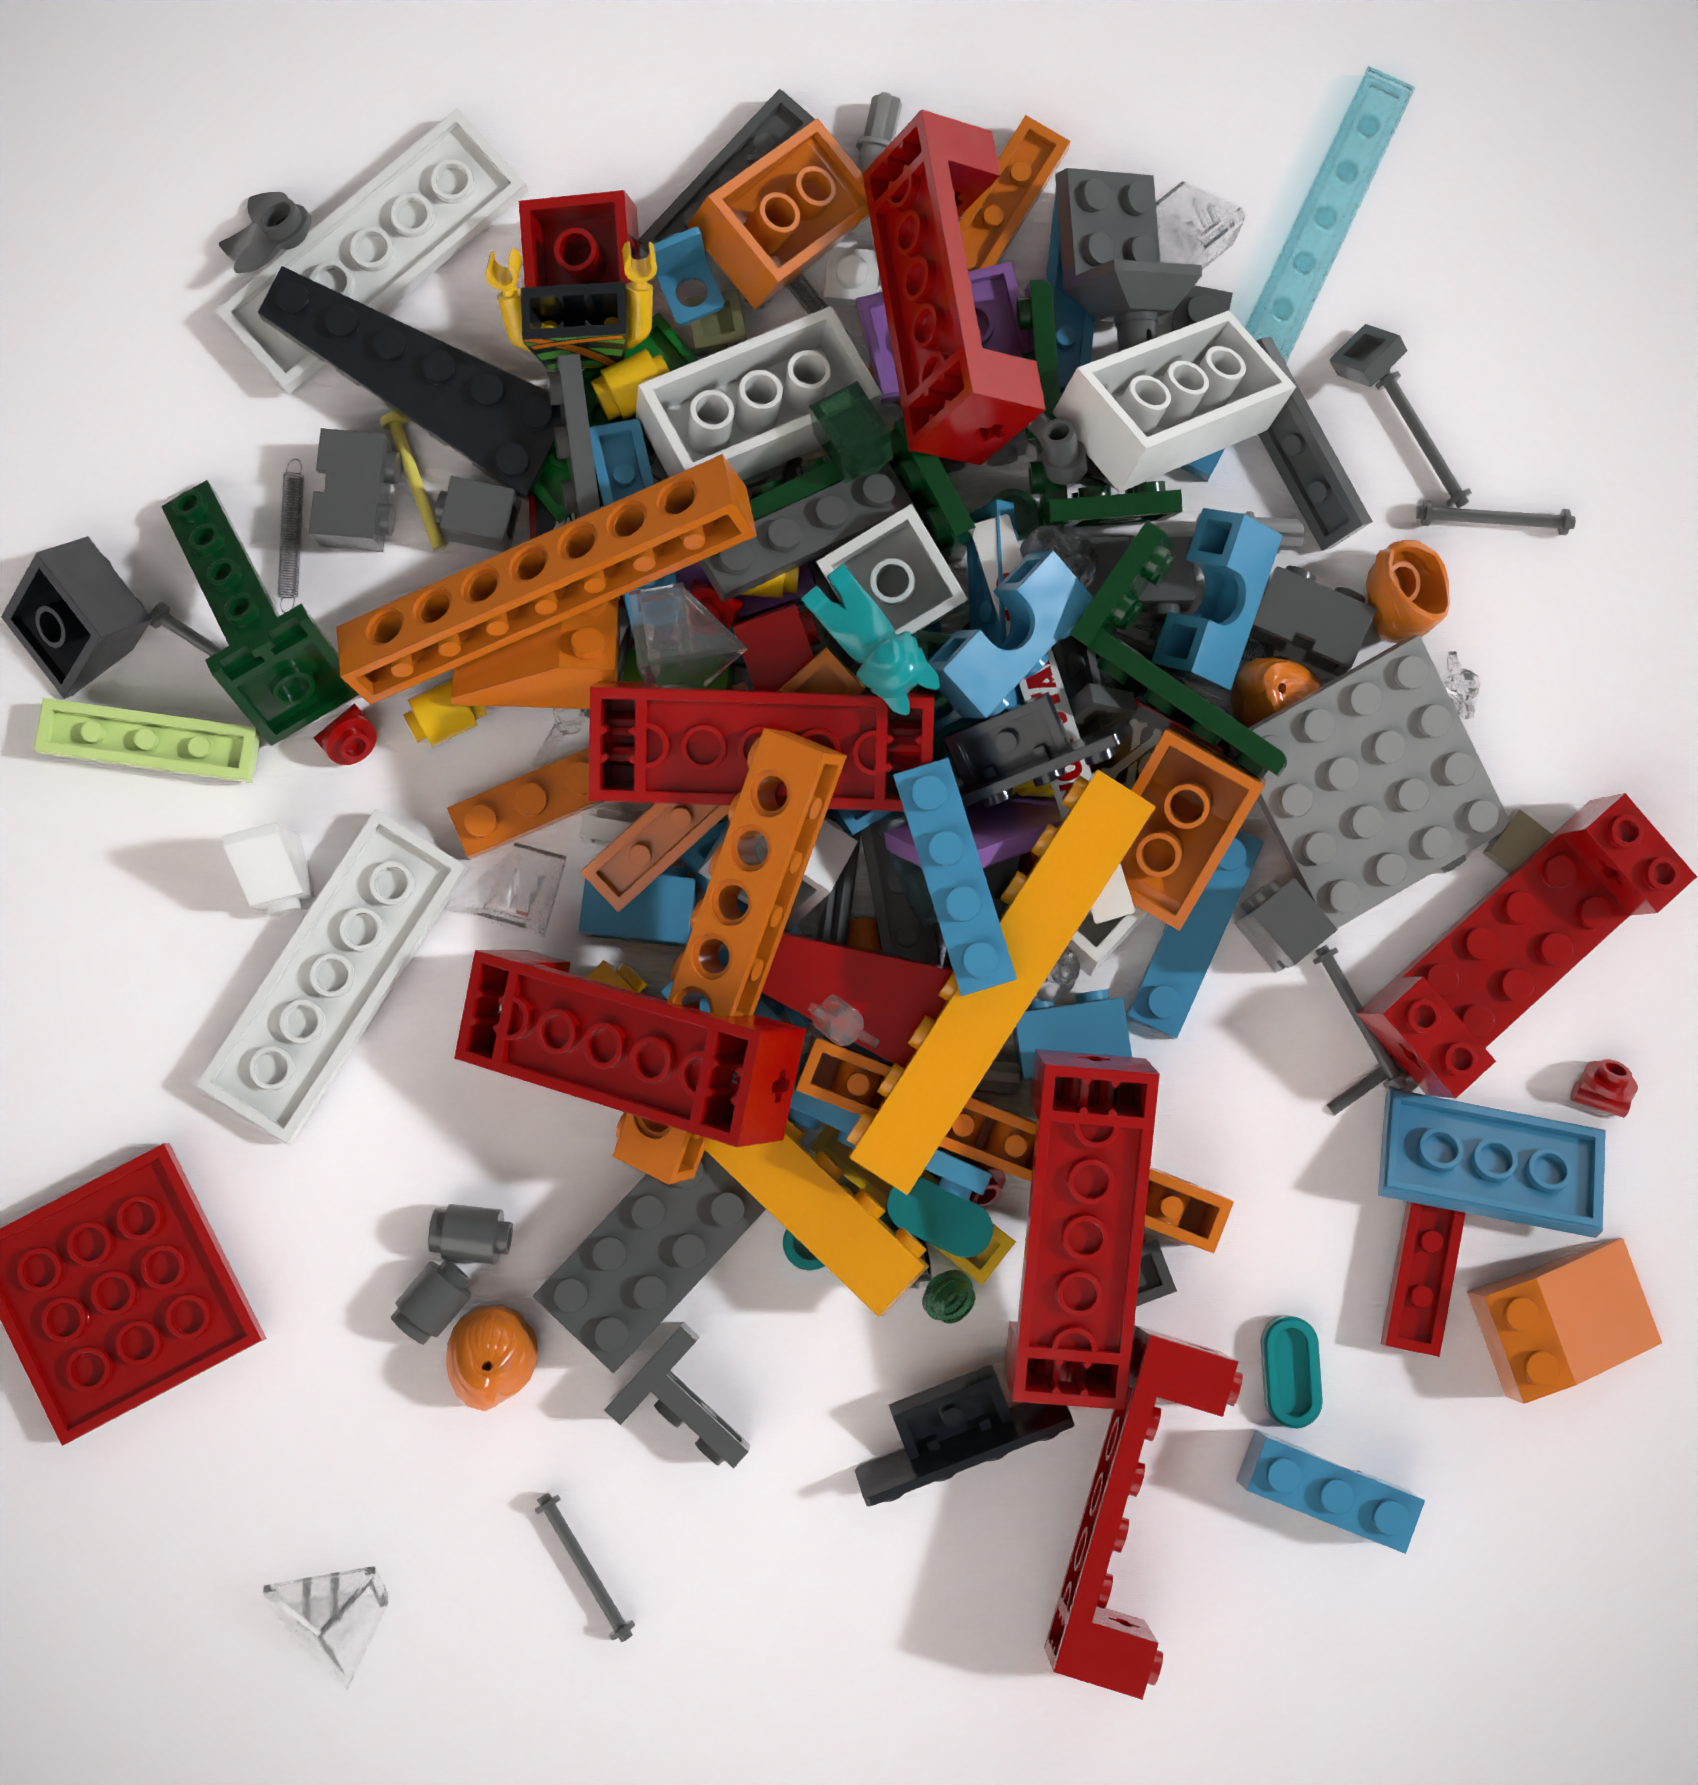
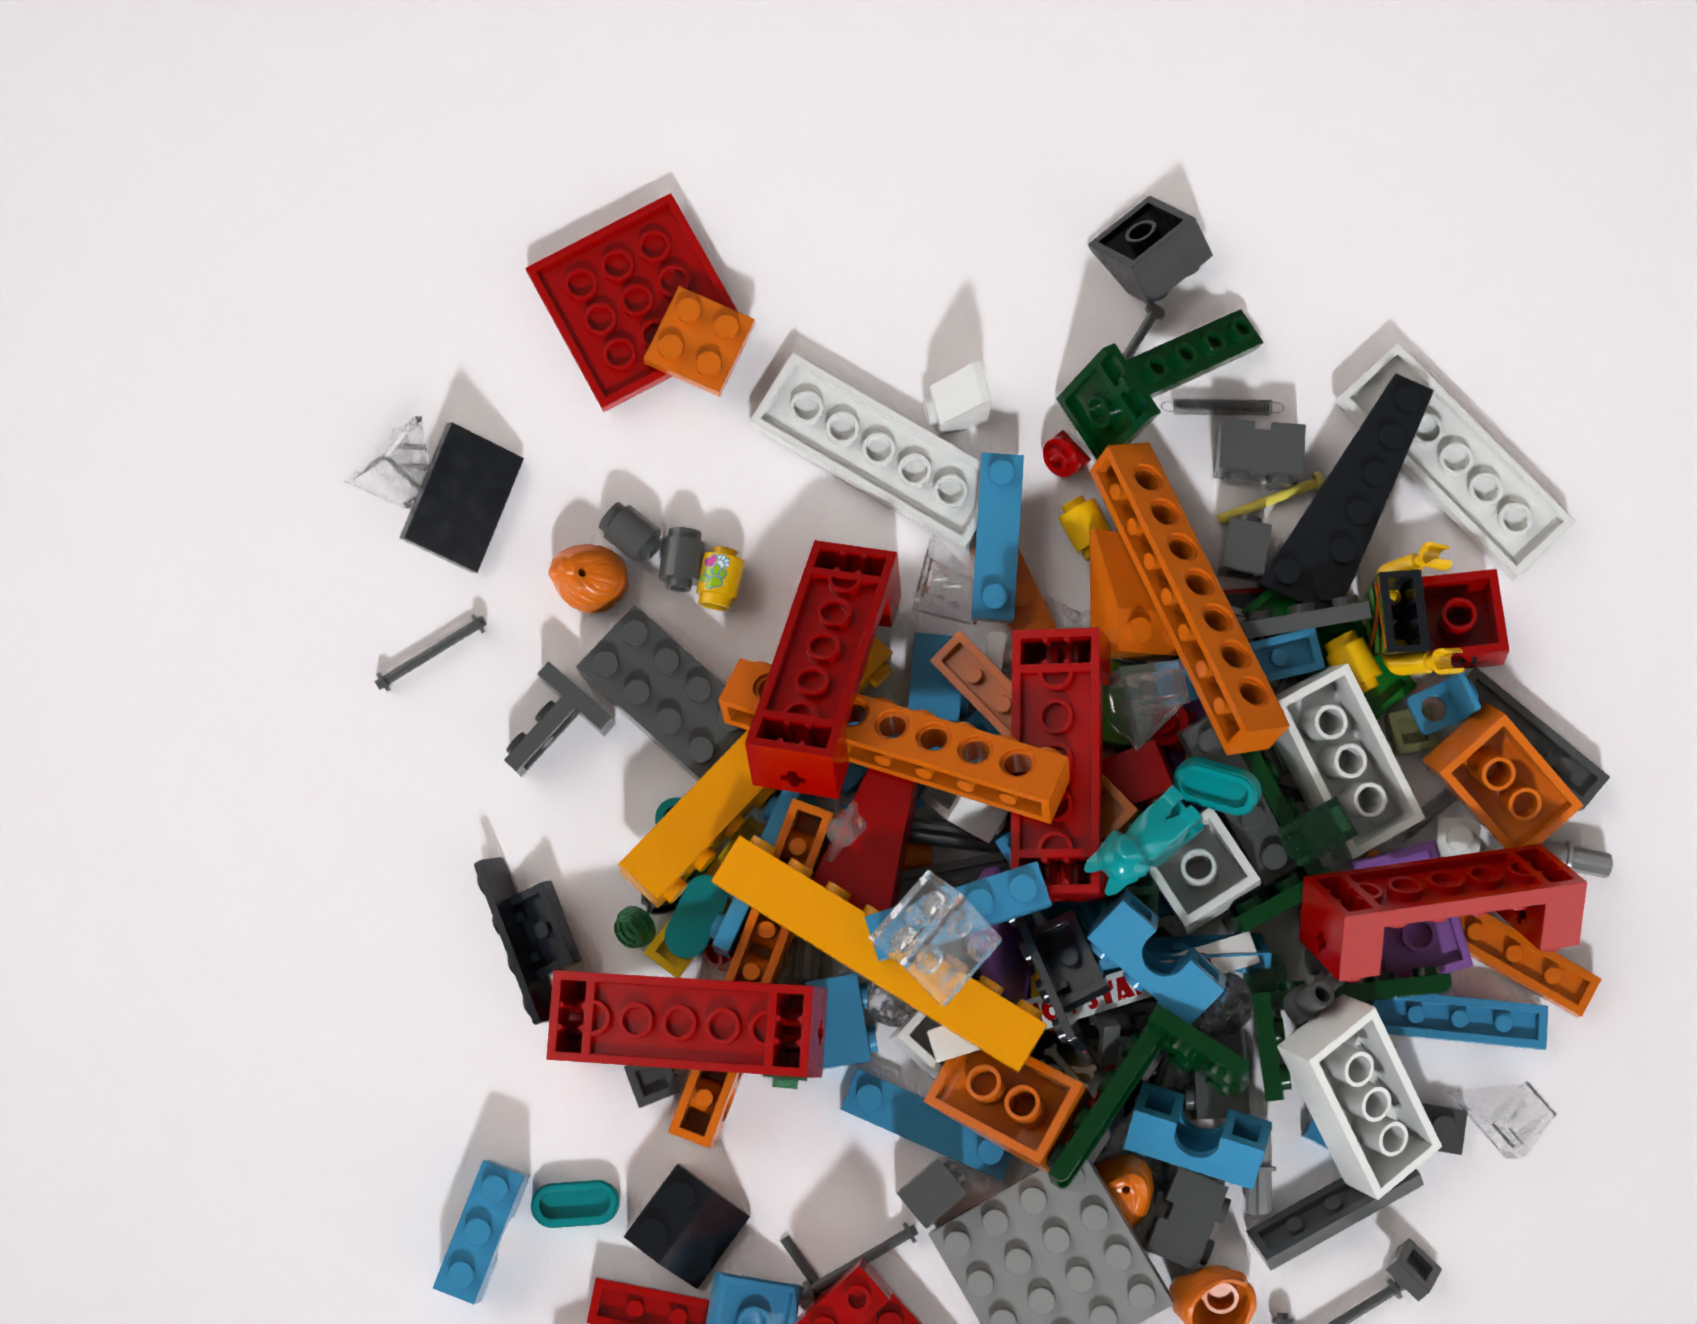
camera: 90 degrees right, 5 degrees down
yellowish green plate [34,698,261,783] -> none
dark grey plate [219,192,311,273] -> none
red plate [1044,1326,1243,1700] -> none
dark grey plate [1055,168,1202,352] -> none
clear light blue tile [1245,66,1416,364] -> none
none -> black tile [399,422,524,573]
none -> black slope [623,1163,751,1289]
none -> orange plate [643,286,755,397]
none -> yellow brick [696,546,745,611]
none -> clear bracket [868,870,1002,1007]
none -> dark azure plate [971,452,1024,624]
none -> teal tile [1172,757,1262,816]

